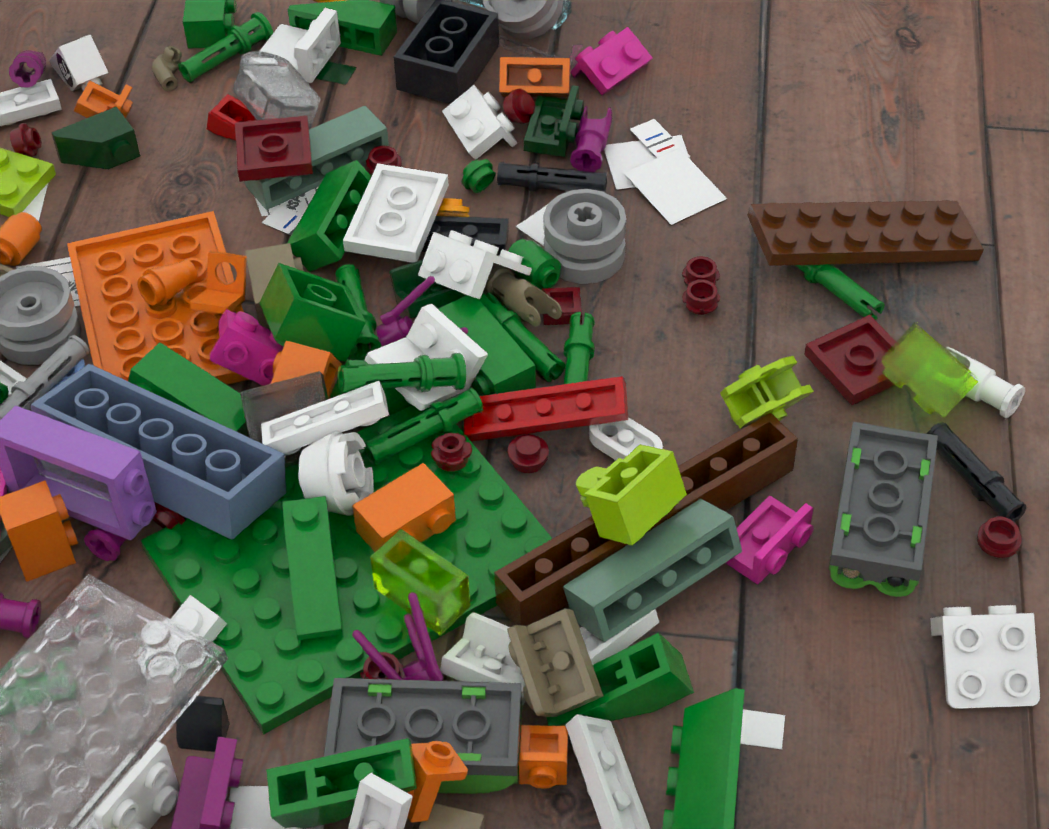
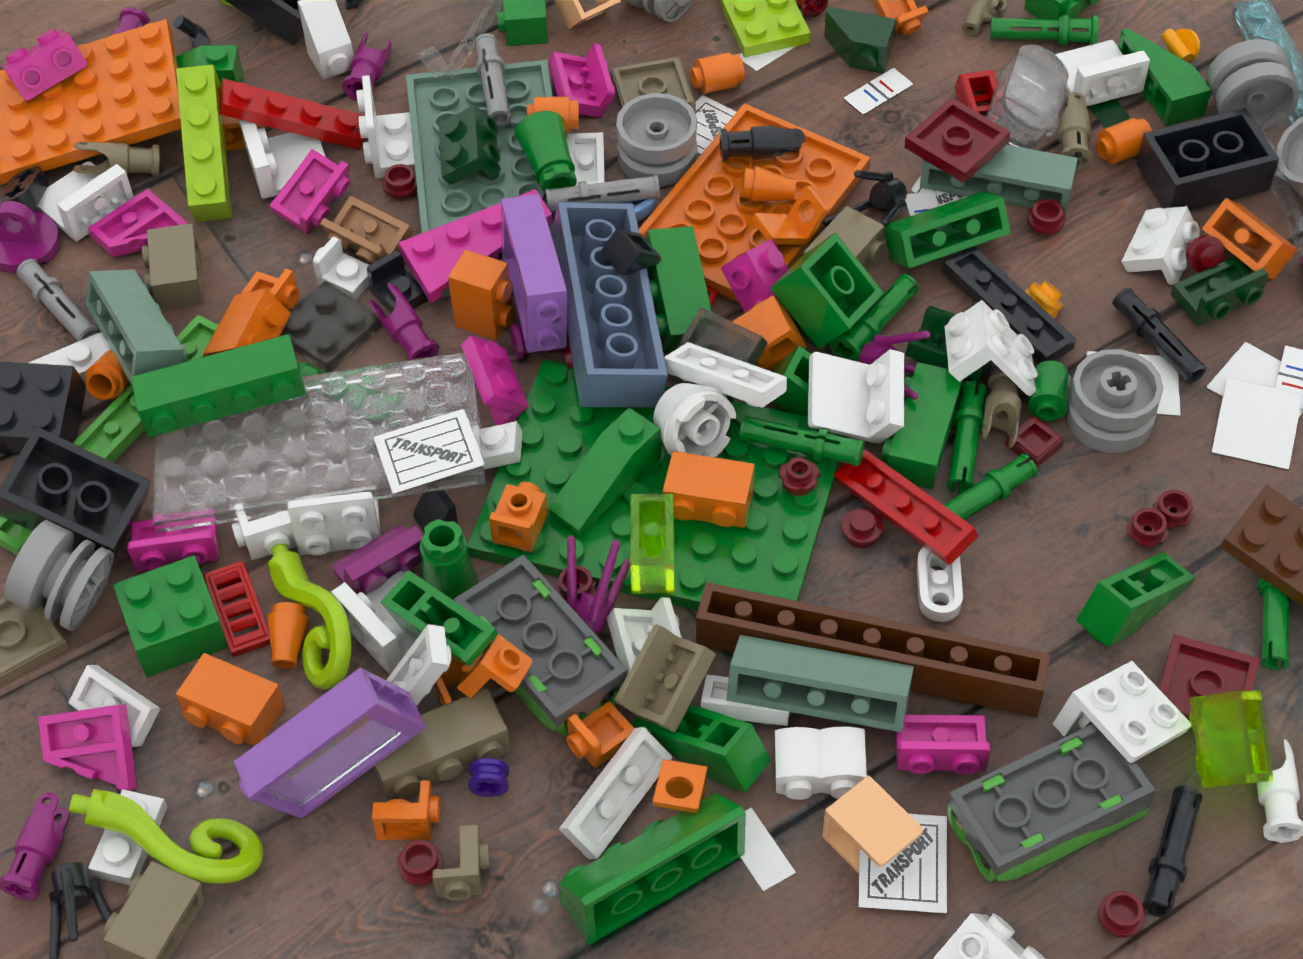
camera: 50 degrees right, 5 degrees up
green pin [337,353,467,393] -> none
white plate [343,163,449,263] -> none
green plate [461,159,496,193] -> none
magenta piece [570,106,612,172] -> none
lime brick [576,444,687,545] -> none
lime hinge [720,356,814,429] -> none
none -> white sticker [373,409,485,494]
none -> green plant [420,519,479,600]
none -> dark pink bracket [461,335,529,426]
none -> orange brick [489,482,548,552]
none -> black slope [601,229,662,276]
none -> orange bracket [653,759,707,813]
none -> black piece [719,125,805,162]
none -> white brick [775,727,867,800]
none -> light nougat piece [822,775,923,874]
none -> black plant [823,170,907,226]
none -> white sticker [844,68,913,115]
none -> white sticker [859,814,947,913]
none -> white bracket [1053,661,1191,763]
none -> dark tan piece [1058,92,1093,171]
none -> green slope [1076,552,1196,647]
none -> orange brick [1096,118,1152,165]

